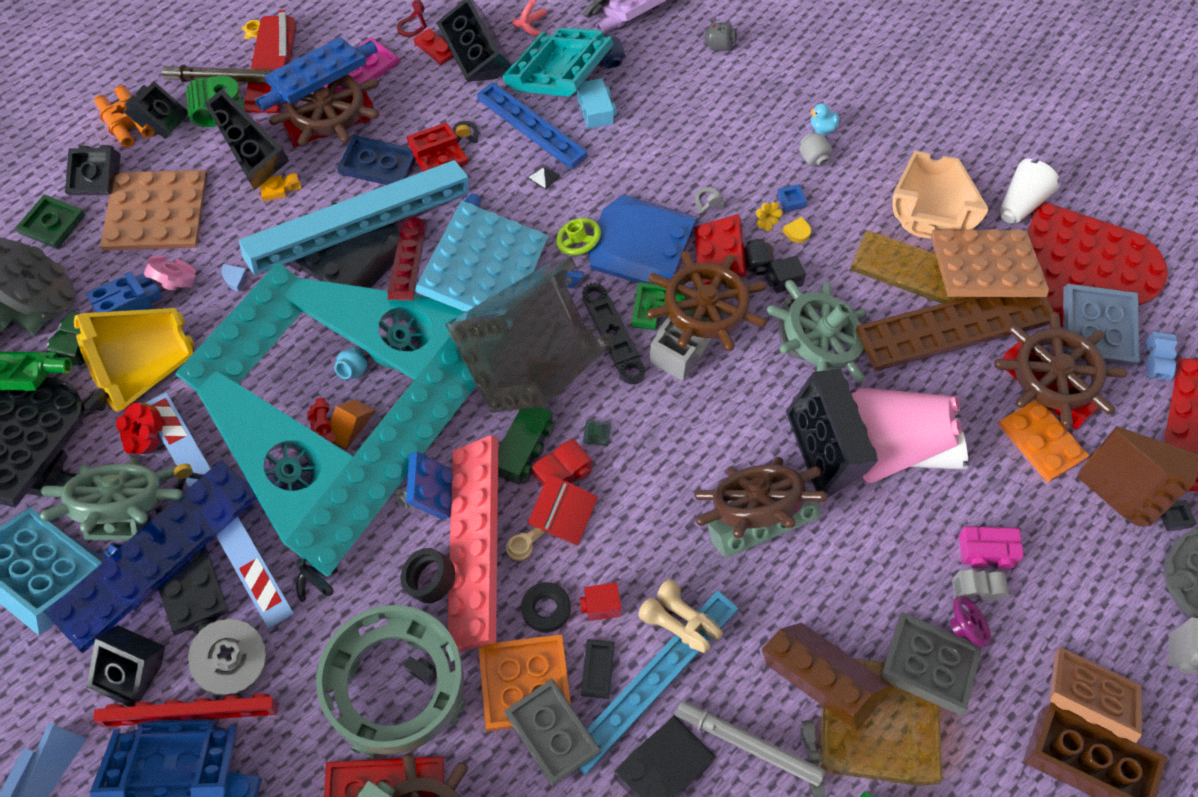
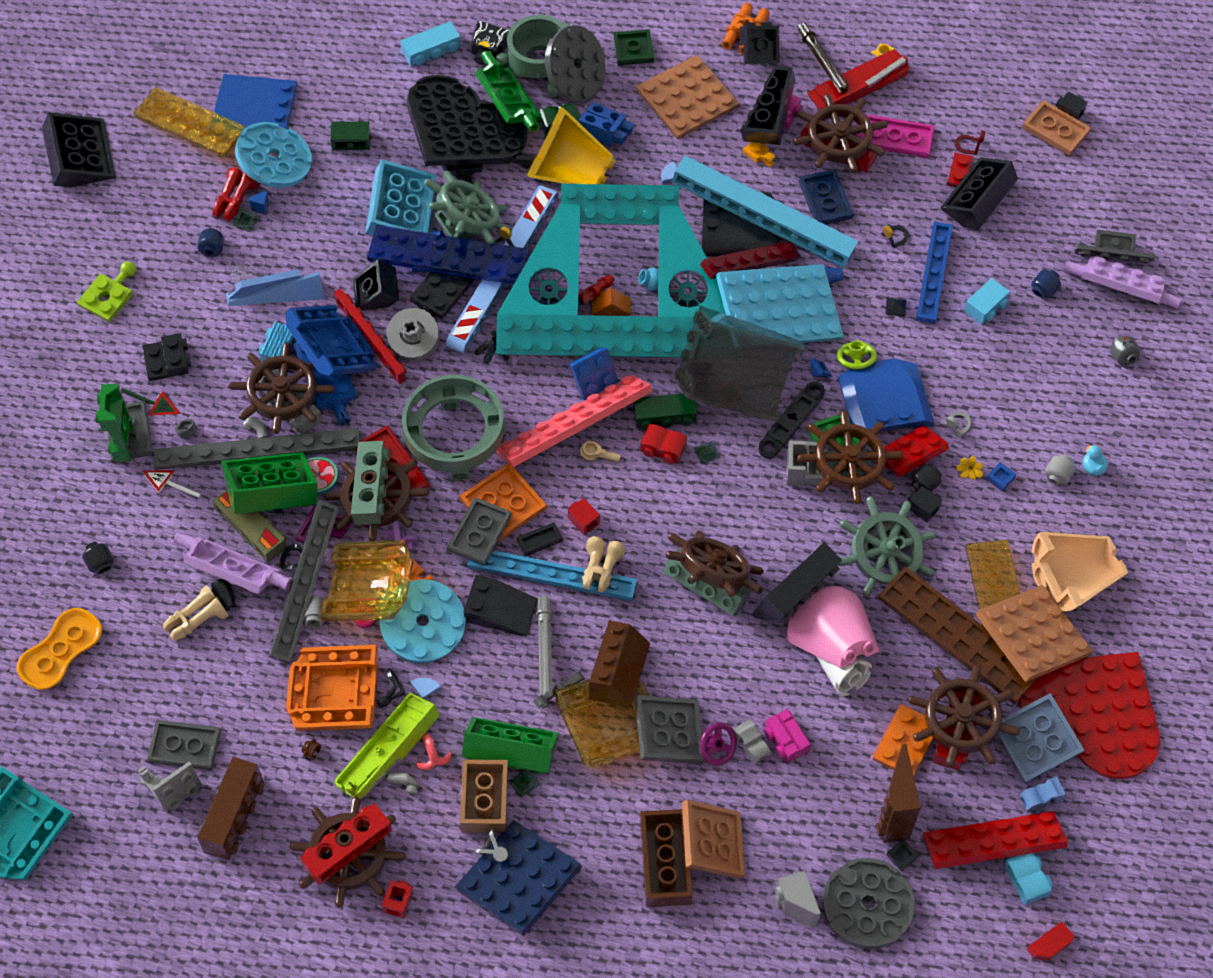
camera: 60 degrees right, 0 degrees up
black plate [65,145,121,195] -> none
red plate [116,403,163,454] -> none
bright pink plate [144,255,196,291] -> none
green piece [185,76,245,127] -> none
blue plate [255,37,378,112] -> none
black tyre [400,548,455,603] -> none
black plate [403,656,437,686] -> none
red slope [407,122,468,172] -> none
teal wedge [503,28,614,97] -> none
coral piece [512,0,547,37] -> none
black tyre [521,582,571,633] -> none
red slope [528,474,598,546] -> none
yellow tile [782,217,811,243] -> none
white cone [1000,159,1061,224] -> none

